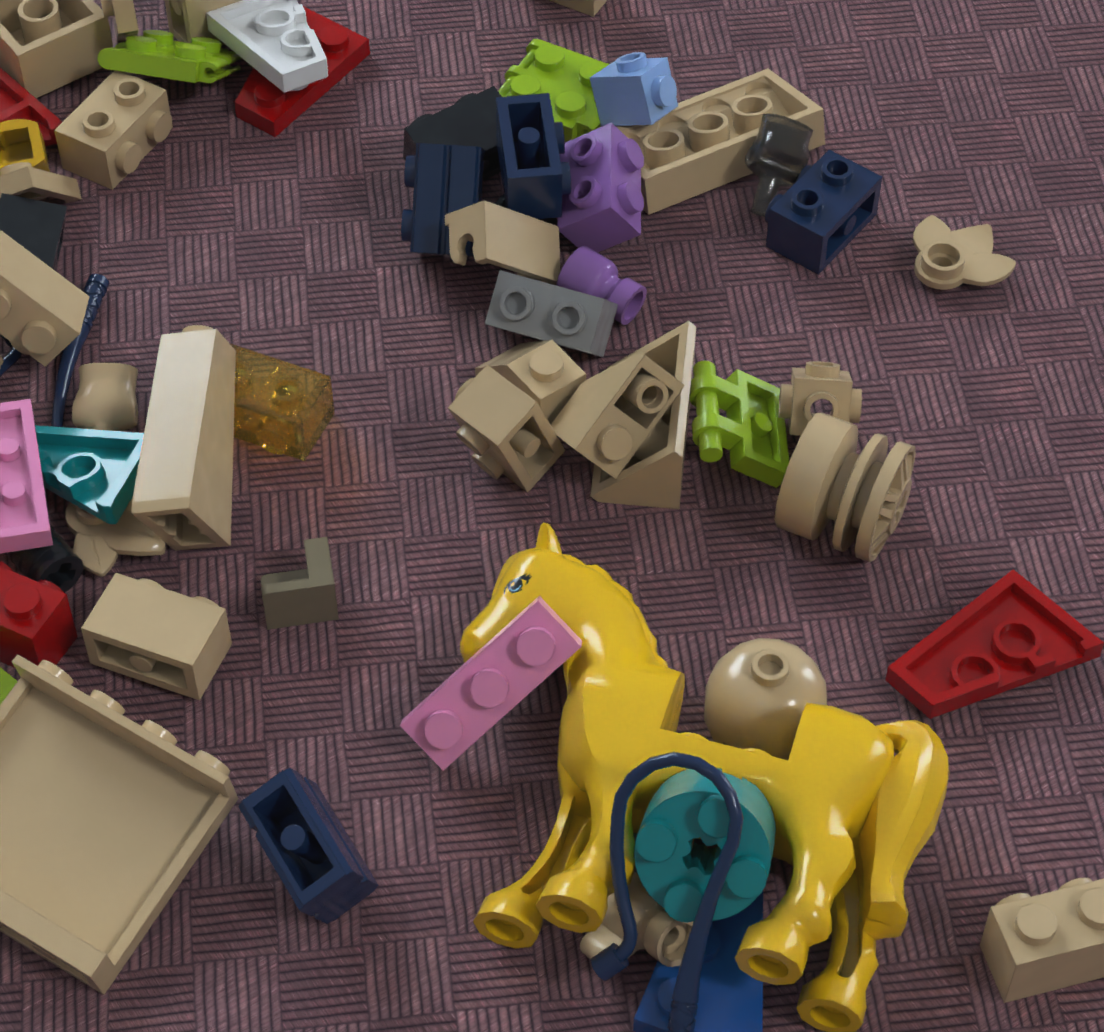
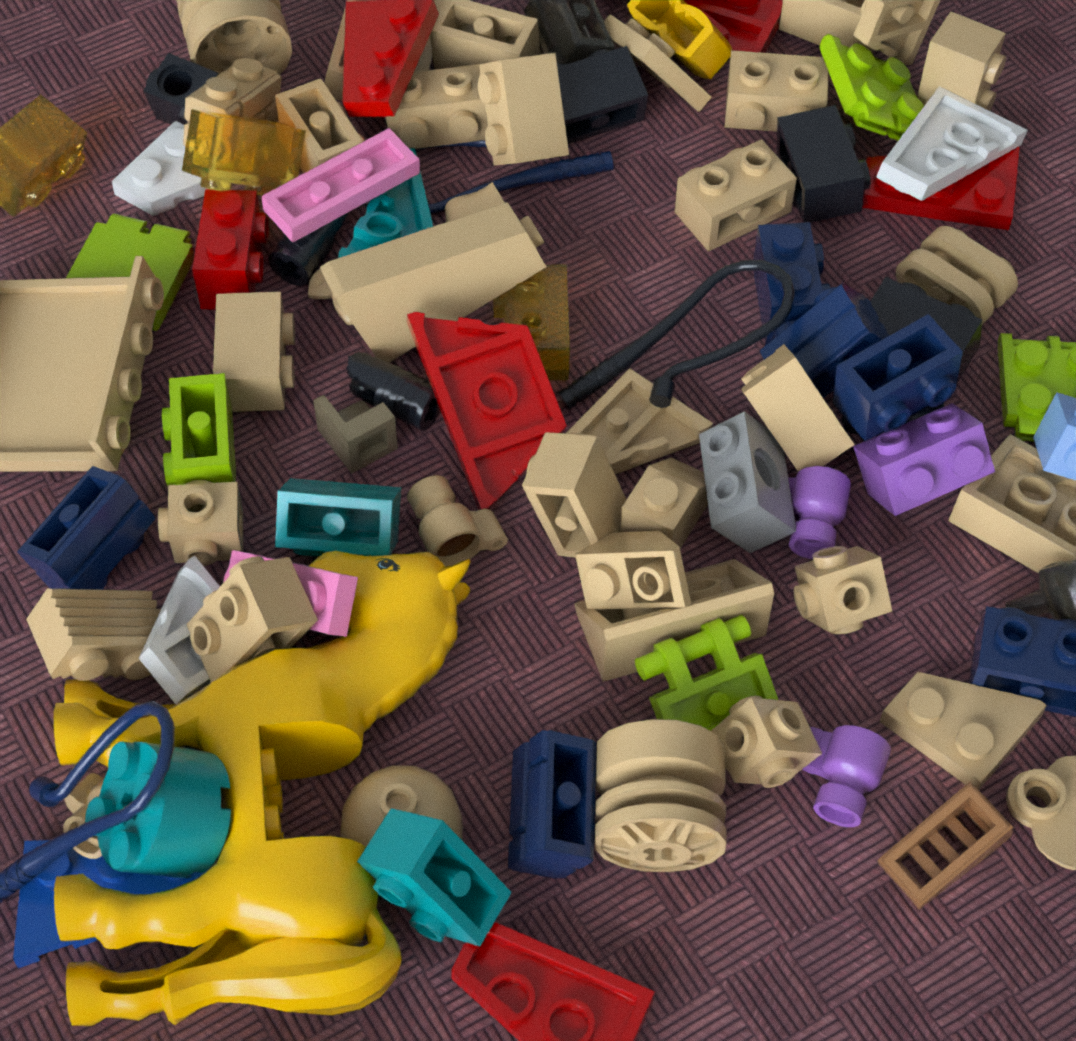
camera: 65 degrees right, 5 degrees up
none -> tan brick [26,588,161,681]
none -> white wing [139,556,220,705]
none -> tan brick [158,480,243,566]
none -> lime brick [162,373,236,486]
none -> tan brick [186,556,318,683]
none -> teal brick [275,478,401,556]
none -> black hinge [346,351,441,431]
none -> teal brick [357,808,512,946]
none -> red wing [407,312,567,510]
none -> tan piece [407,475,508,566]
none -> dark blue brick [508,730,597,879]
none -> black piece [557,260,795,410]
none -> tan wing [565,368,713,474]
none -> tan brick [675,139,797,252]
none -> dark blue brick [753,222,830,346]
none -> black brick [777,105,871,223]
none -> tan brick [794,546,892,634]
none -> medium lavender piece [802,725,891,827]
none -> medium nougat slope [877,781,1013,910]
none -> tan wing [880,672,1047,790]
none -> tan brick [896,226,1018,325]

